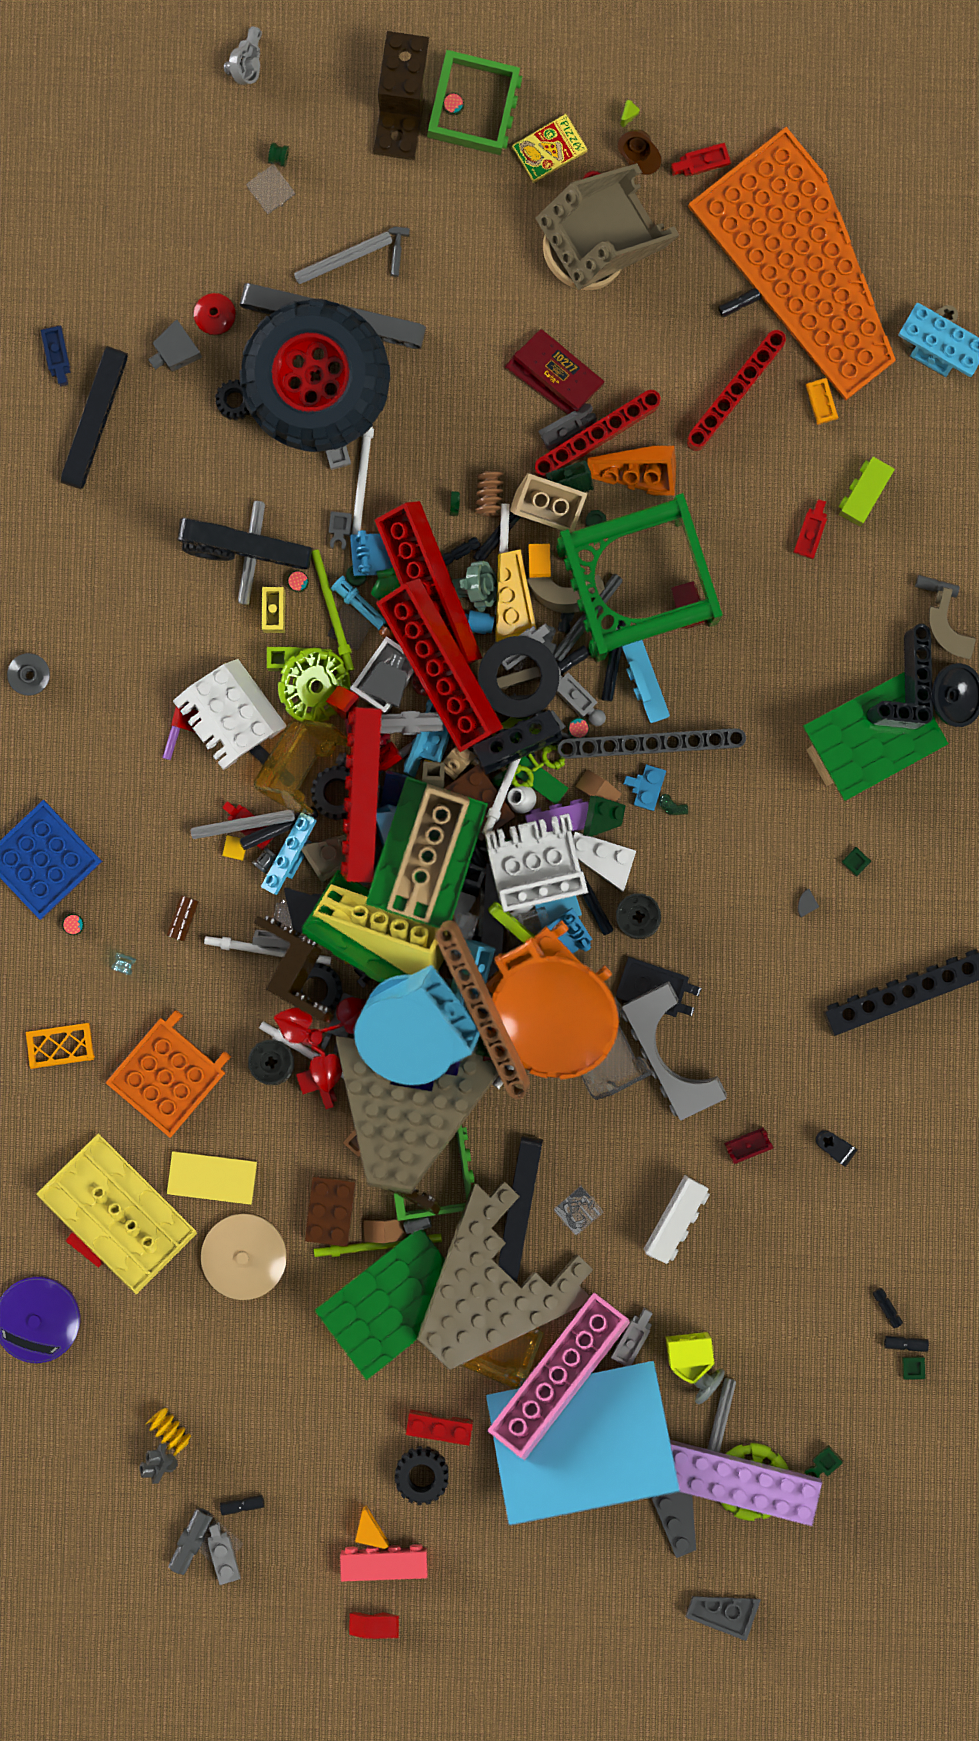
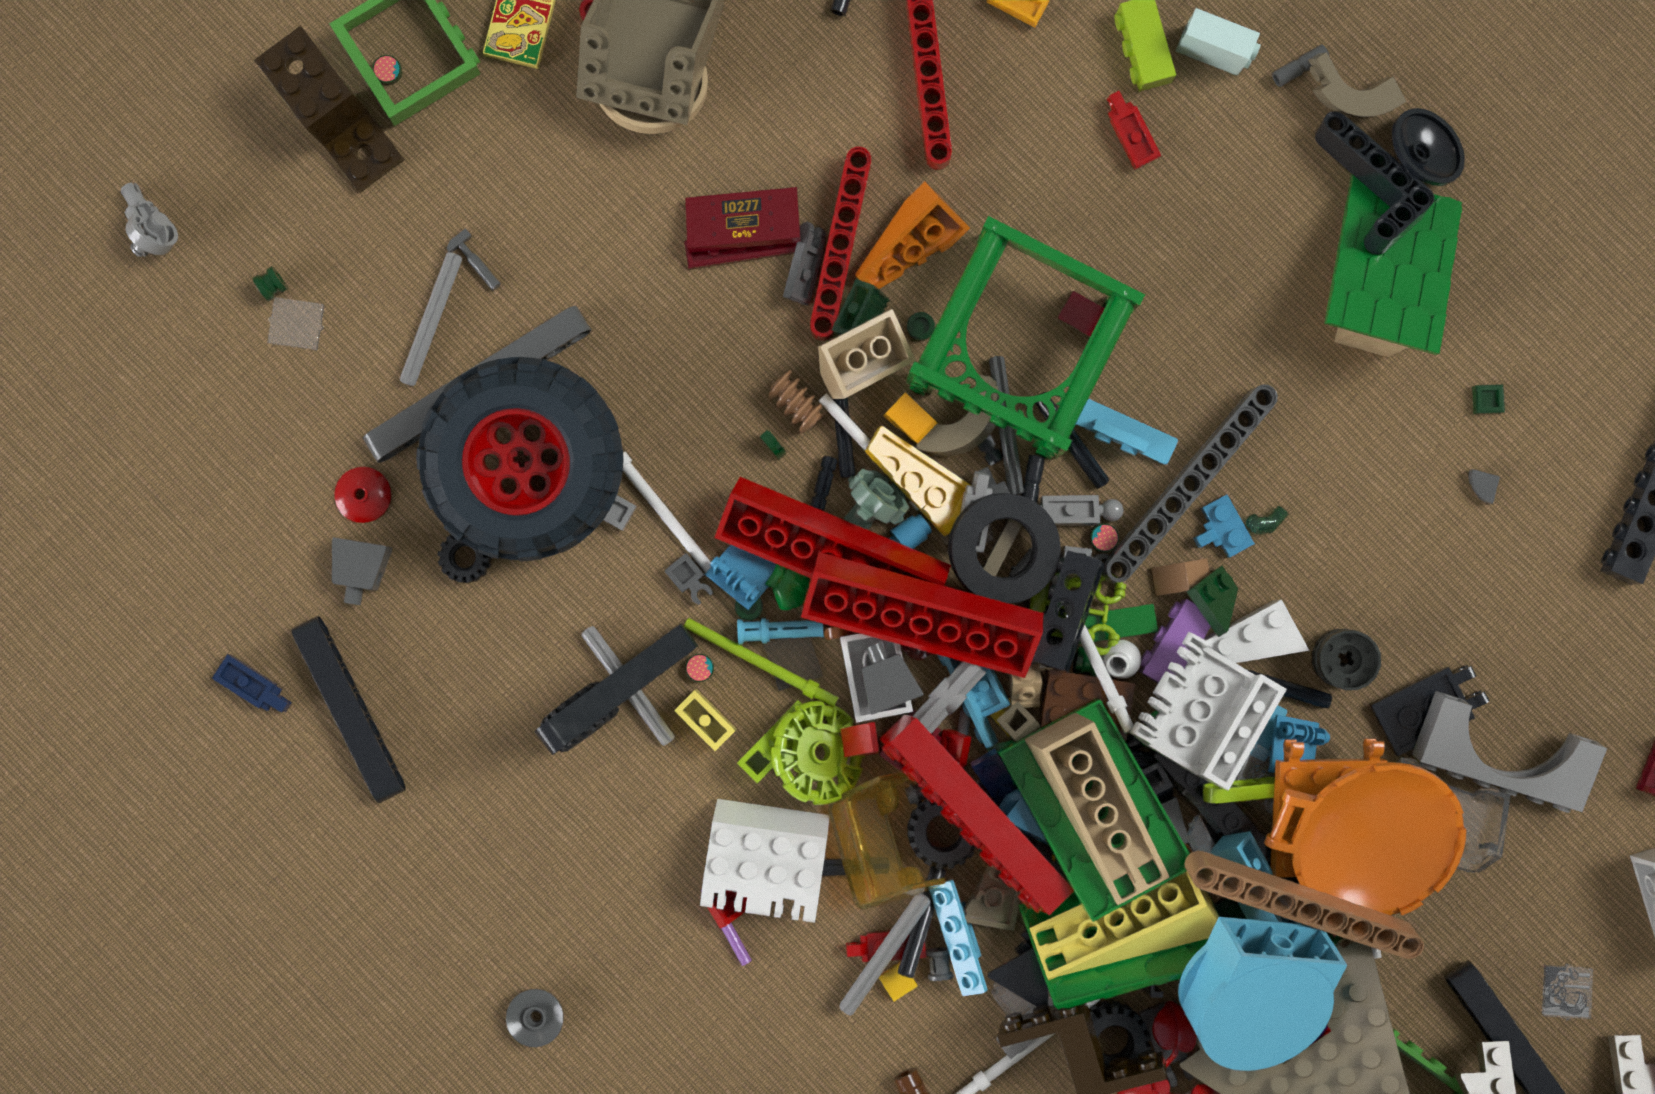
camera: 40 degrees left, 0 degrees up
none -> light aqua brick [1176,8,1261,76]

